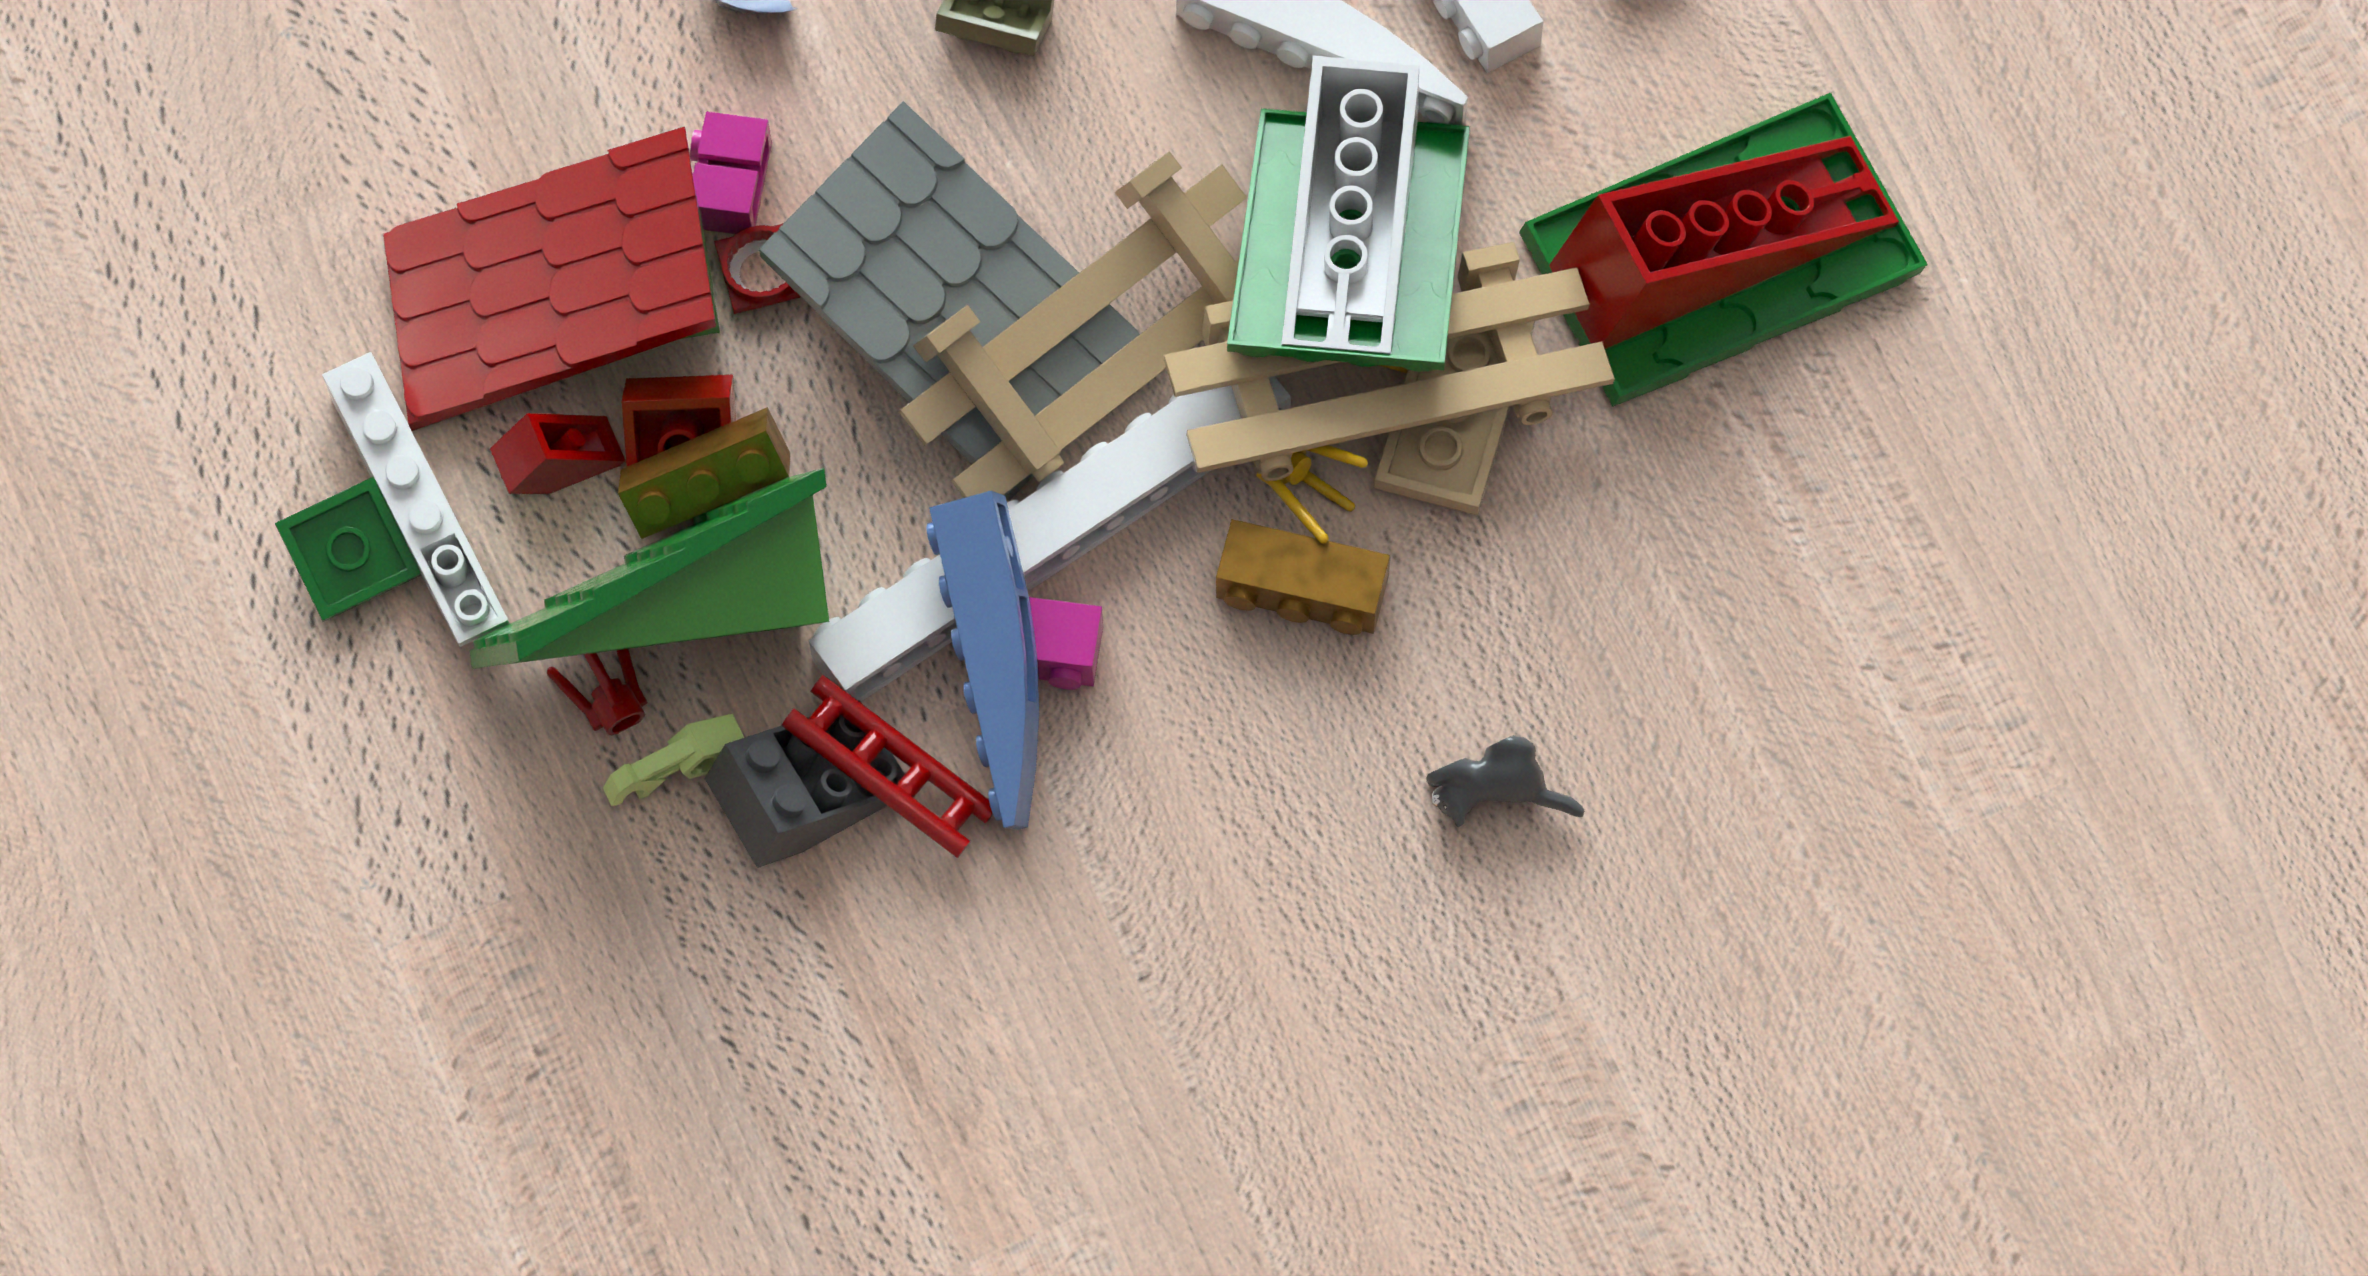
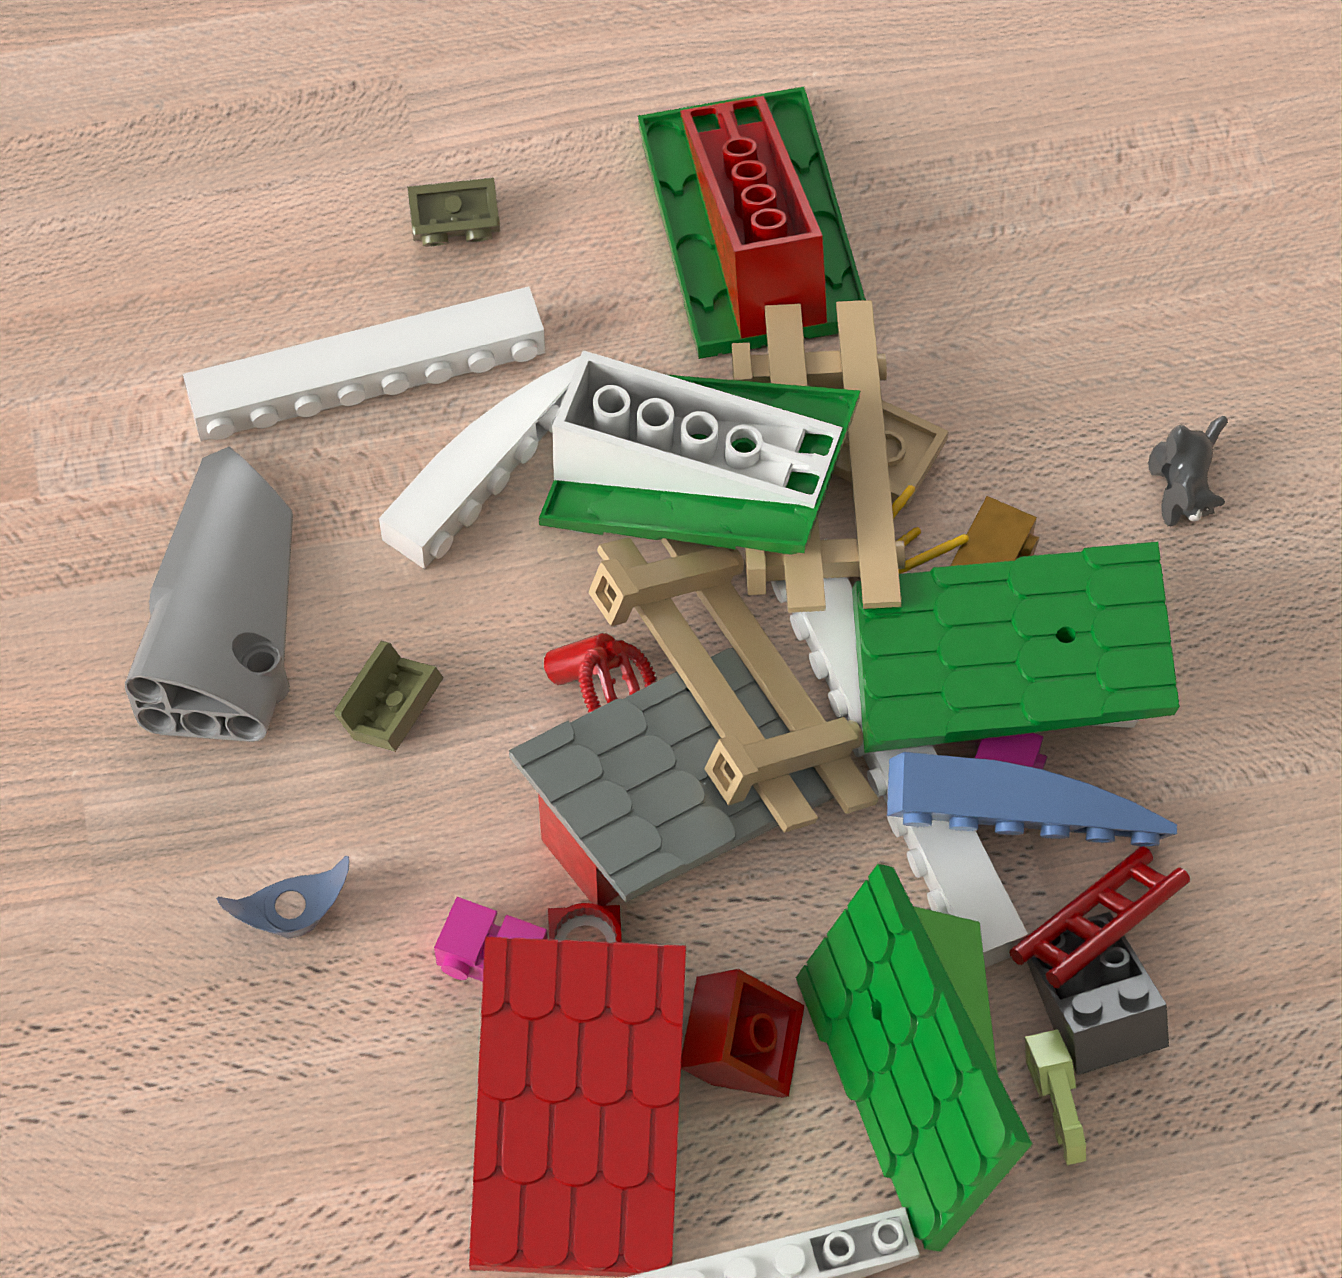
camera: 80 degrees left, 5 degrees down
red slope [490,413,626,495] -> none
pearl gold brick [618,407,790,539] -> none
none -> red piece [544,633,657,713]
none -> green piece [852,542,1180,753]

